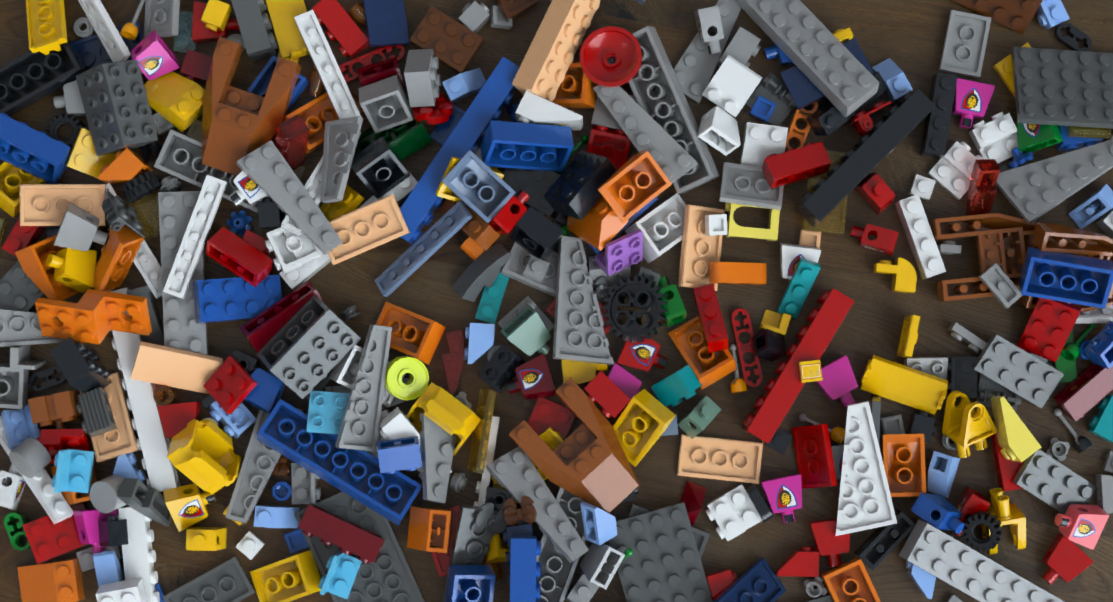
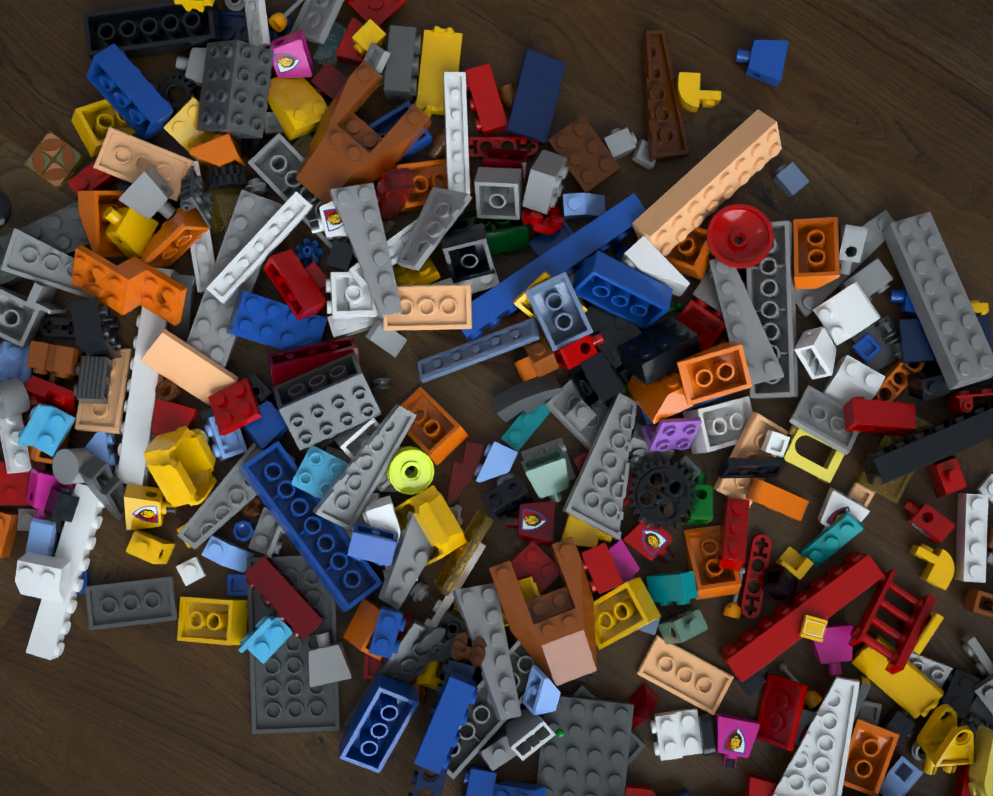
camera: 20 degrees right, 0 degrees up
none -> light grey torso [308,632,354,687]
none -> light grey plate [363,43,391,73]
none -> light grey tile [365,319,407,358]
none -> blue brick [369,606,407,659]
none -> black plate [718,457,787,479]
none -> orange slope [793,217,840,289]
none -> red fence [848,569,937,675]

